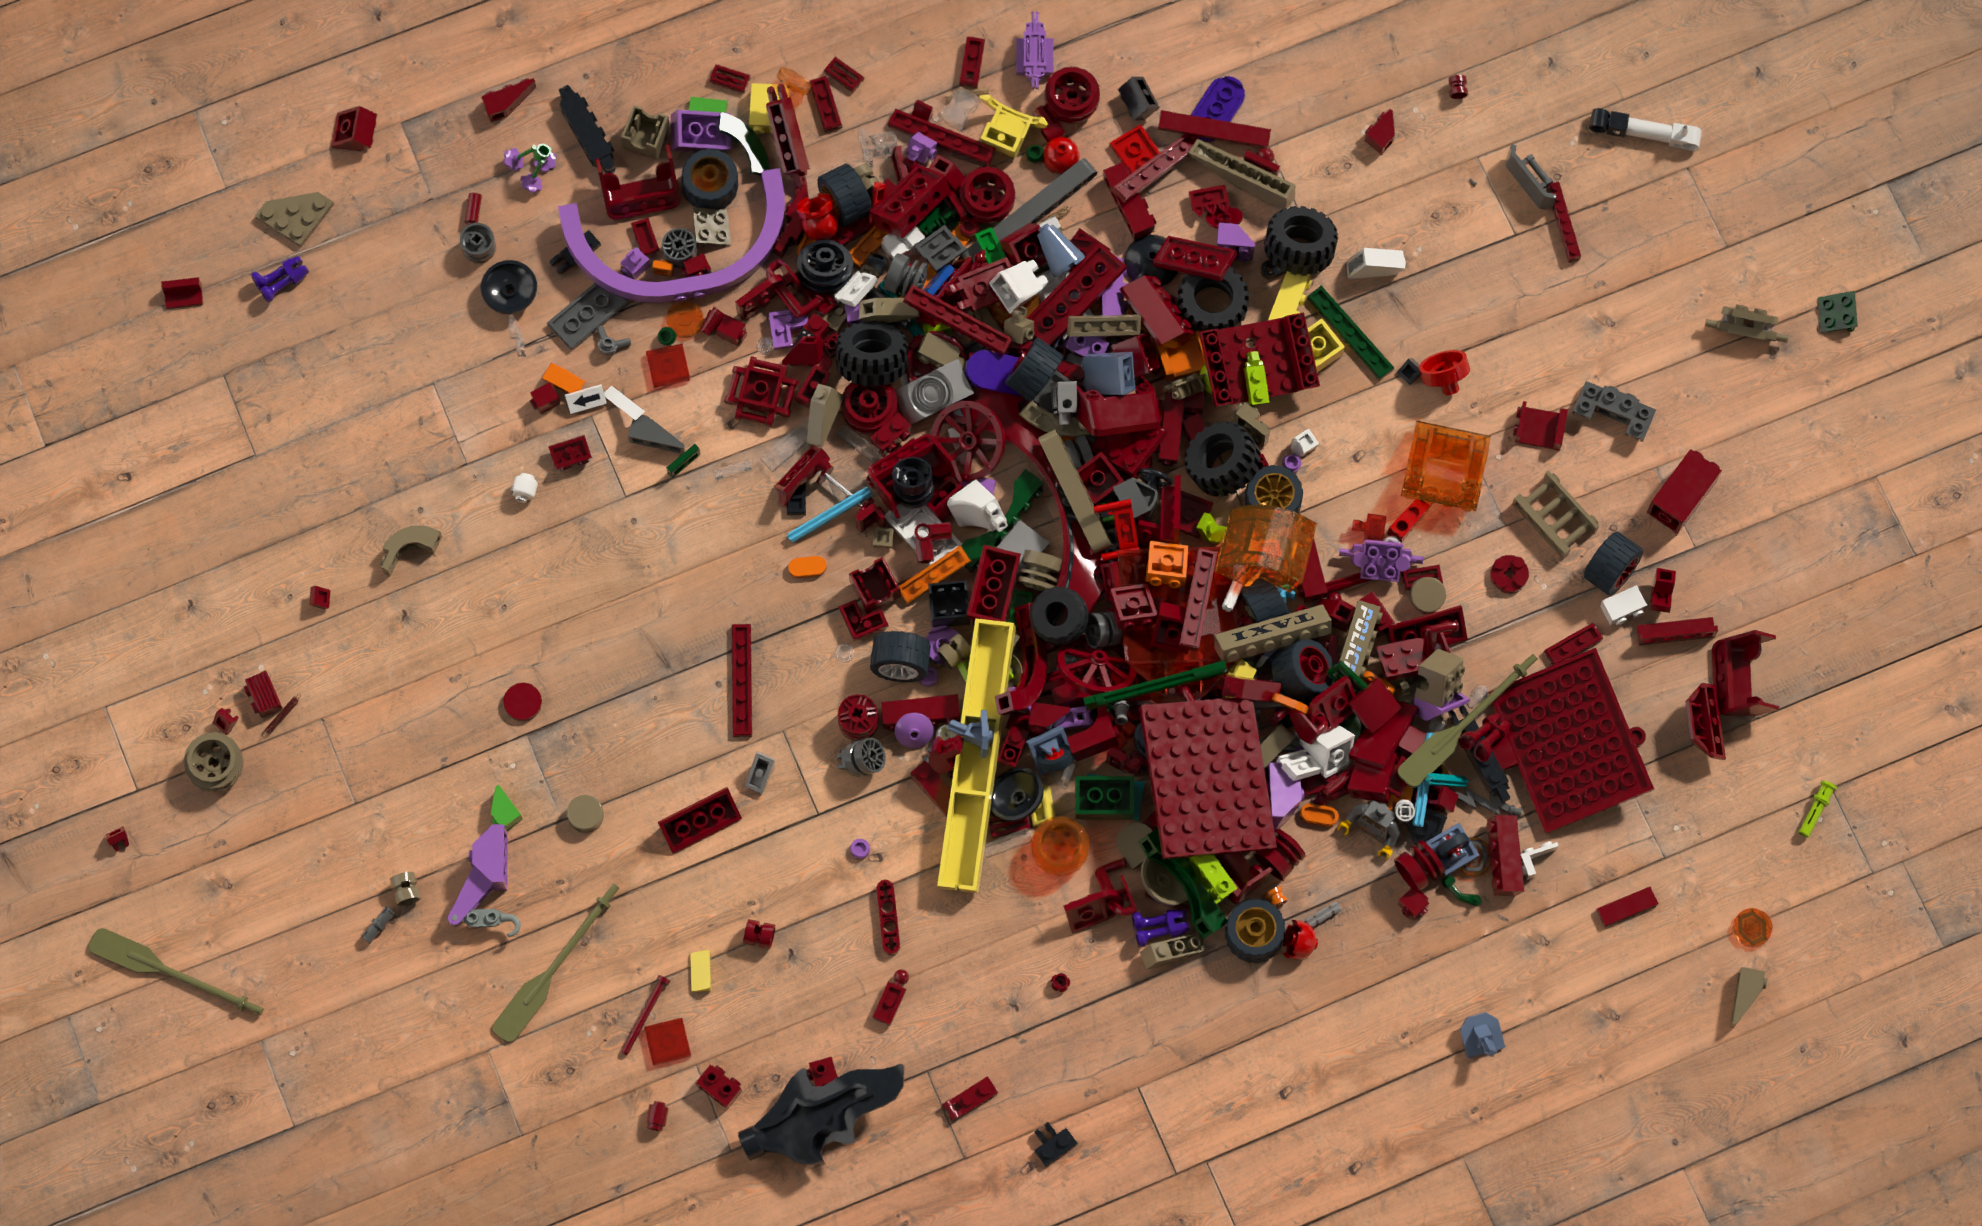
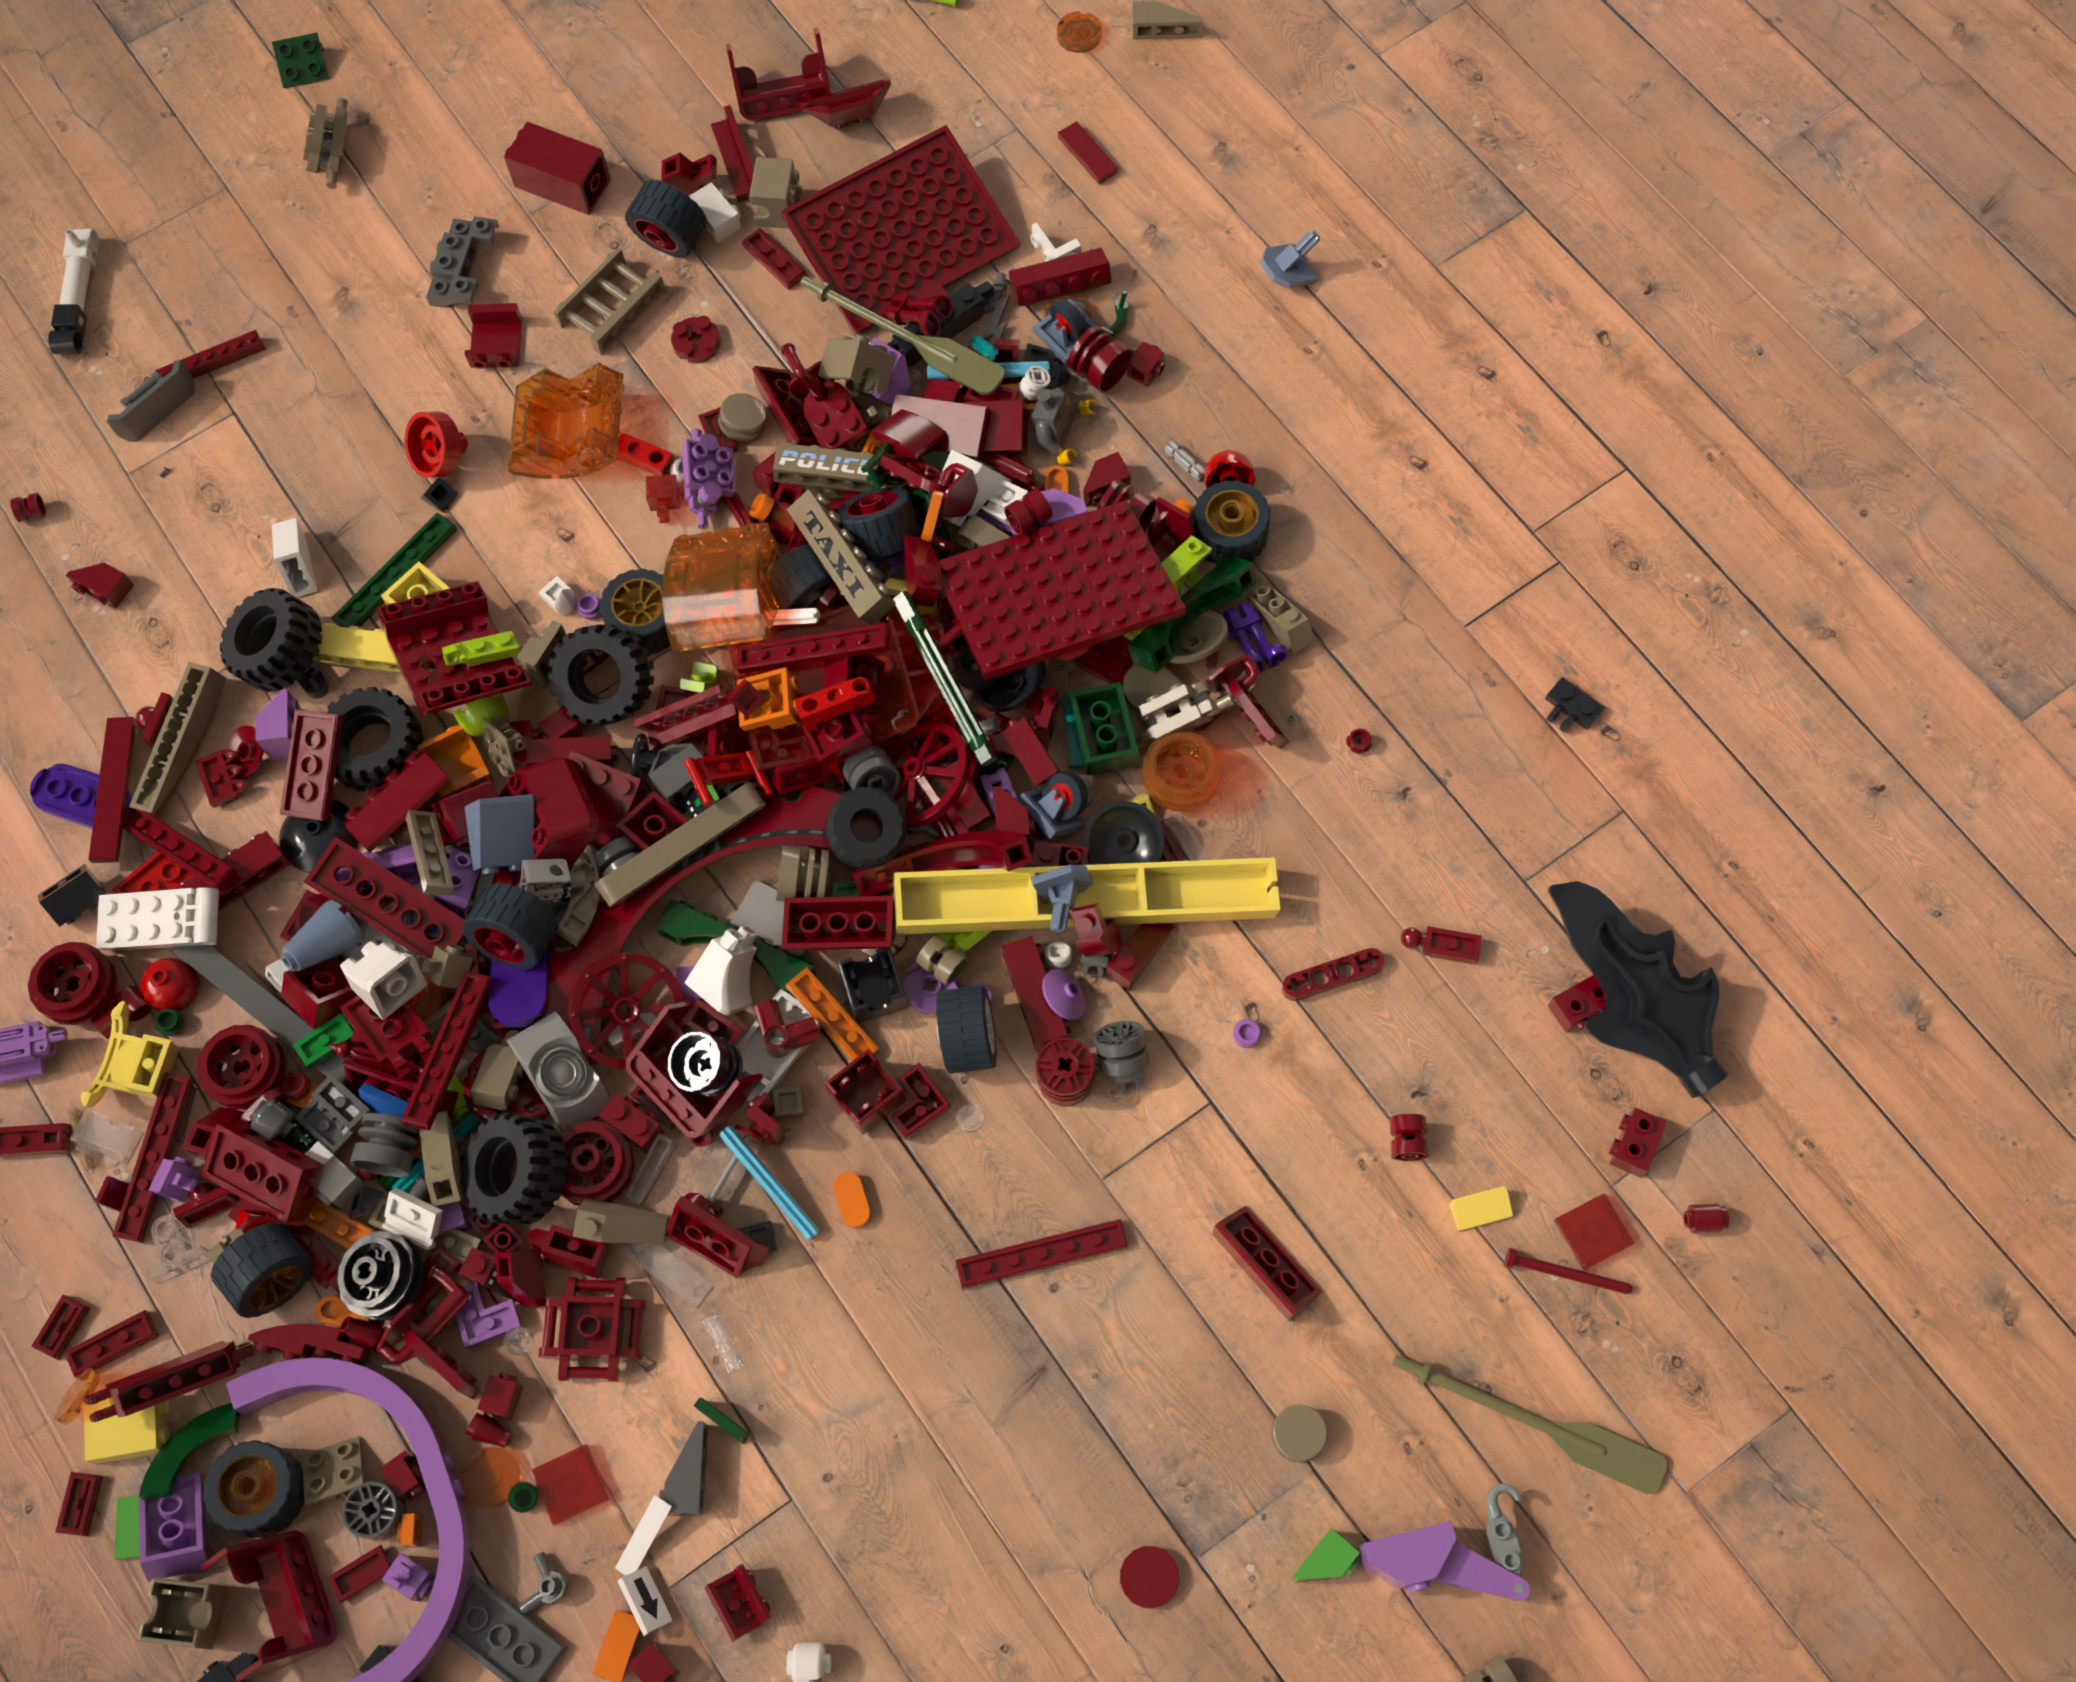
camera: 100 degrees left, 5 degrees down
light grey slope [745,752,775,794] -> none
red tile [797,193,839,241] -> none
dark red plate [941,1076,998,1122] -> none
none -> white hinge [96,888,219,951]
none -> dark grey head [249,1099,294,1140]
none -> dark red cone [340,1316,385,1350]
none -> dark red tile [726,678,766,718]
none -> dark tan piece [749,157,802,229]
none -> orange tile [749,493,774,521]
none -> red leg [794,677,875,733]
none -> dark red wheel [1004,489,1053,535]
none -> dark red slope [1083,452,1131,506]
none -> dark tan piece [1136,681,1235,750]

